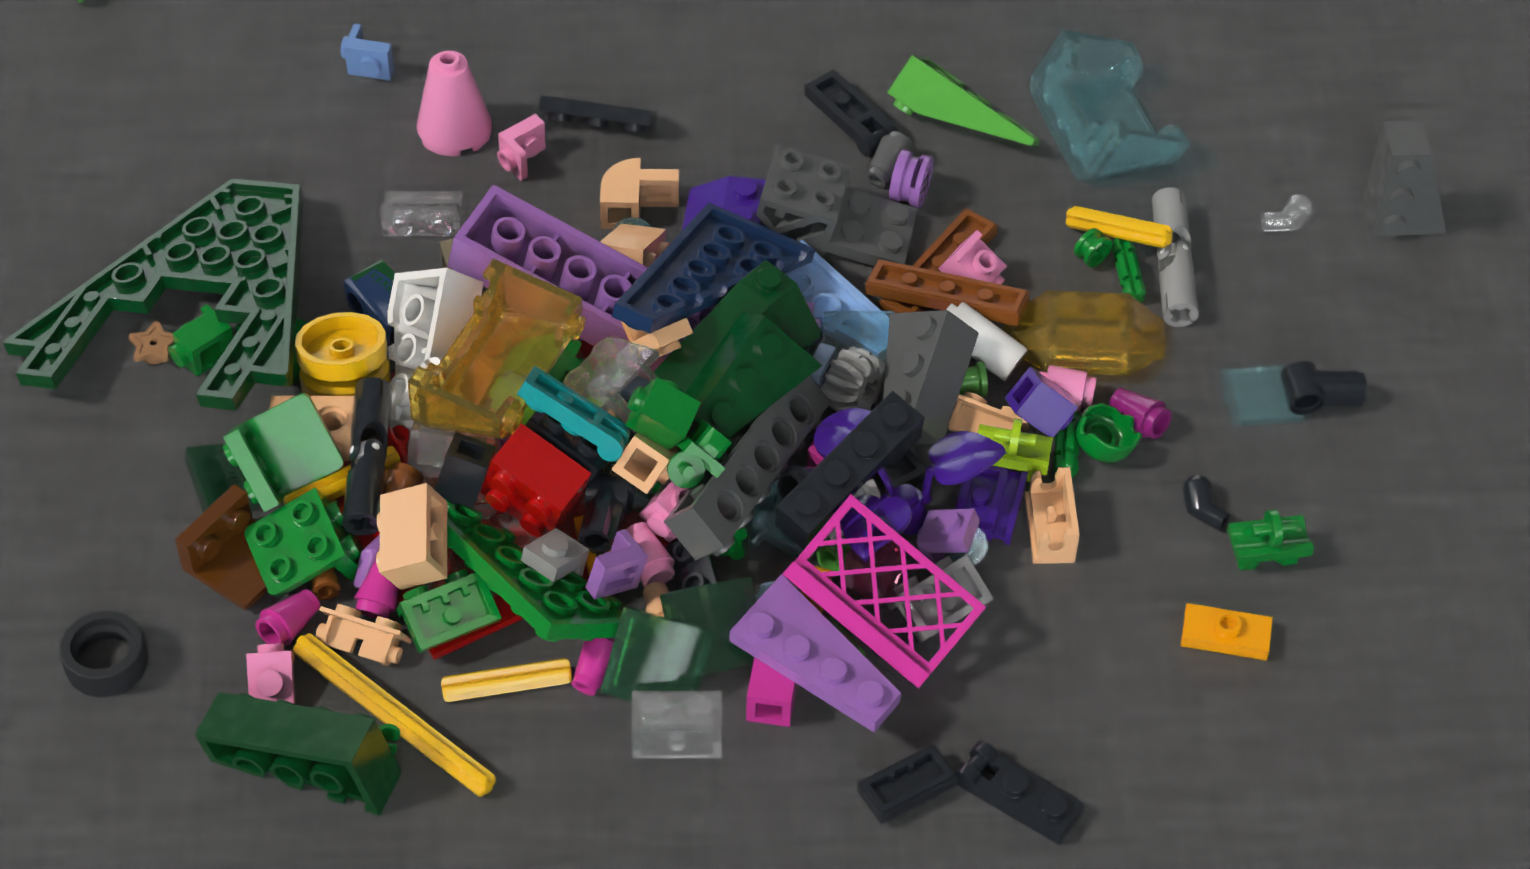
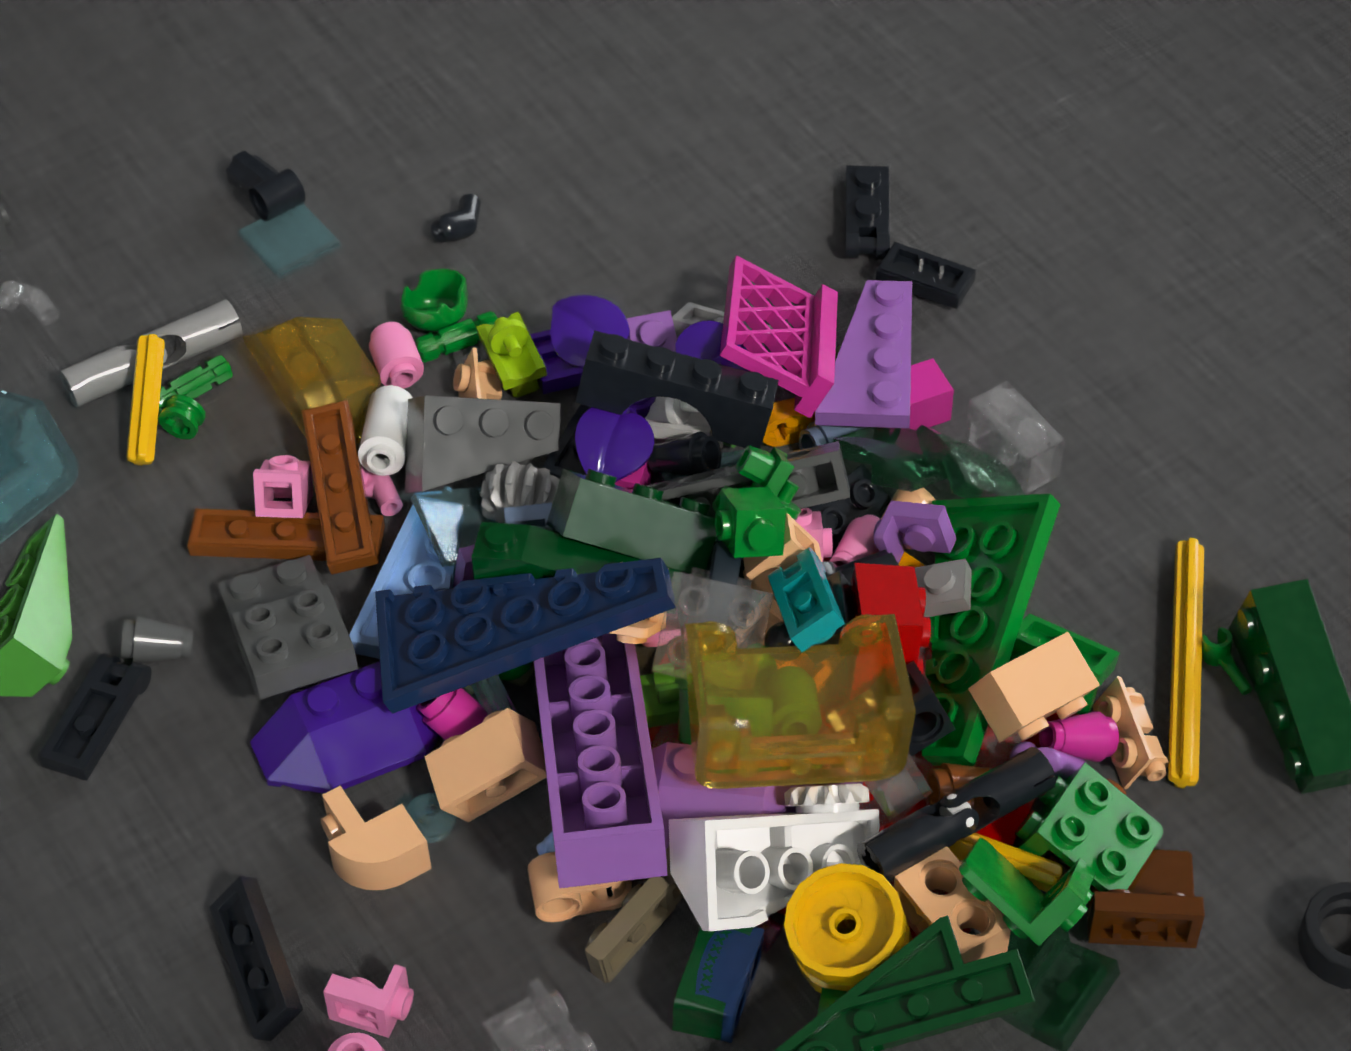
camera: 120 degrees left, 0 degrees up
bright pink bracket [246,643,296,705] -> none
dark pink cone [256,589,320,646] -> none
yellow axle [441,658,572,702] -> none
medium lavender wheel [889,149,934,209] -> none
dark purple brick [1005,366,1078,438] -> none
light nougat hinge [1024,467,1080,564] -> none
magenta cone [1109,388,1172,439] -> none
light orange plate [1180,603,1273,661] -> none
green hips [1227,509,1314,571] -> none

